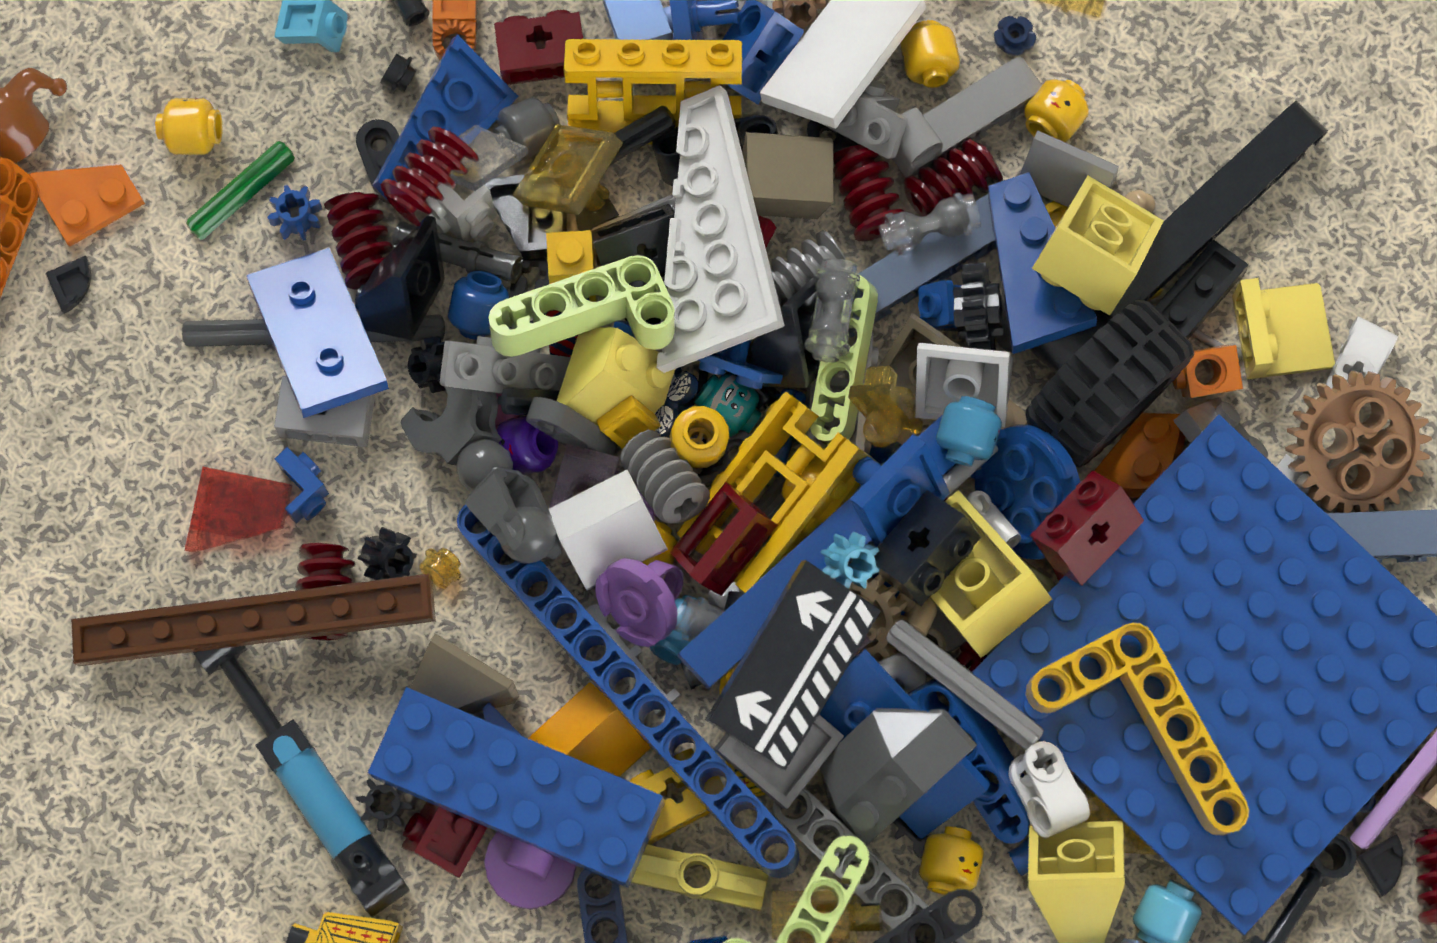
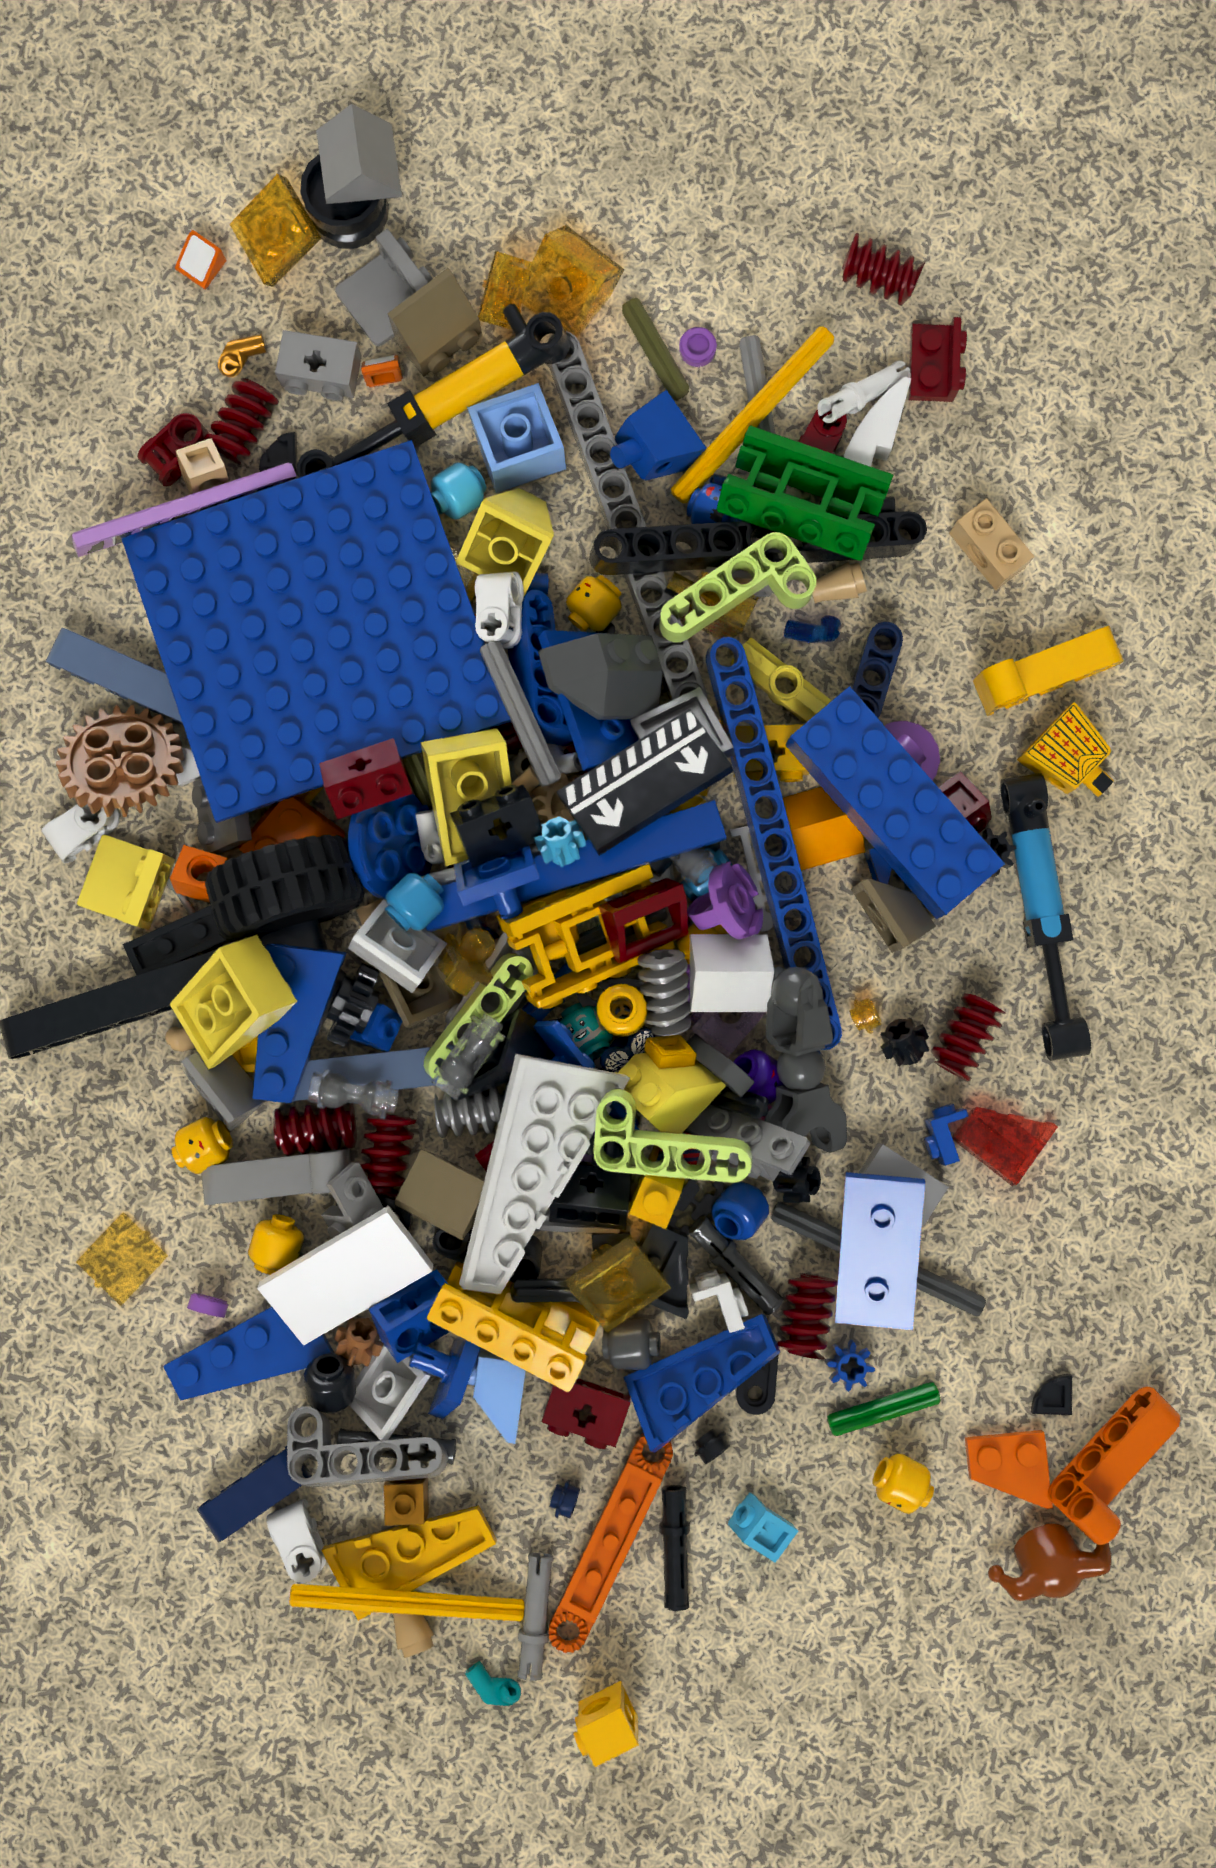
camera: 150 degrees left, 10 degrees up
reddish brown tile [71,574,436,667] -> none
black slope [355,215,445,340] -> none
dark red piece [381,126,479,226] -> none
clear piece [450,125,528,191] -> none
dark blue plate [994,16,1036,56] -> none
yellow beam [1026,623,1249,836] -> none

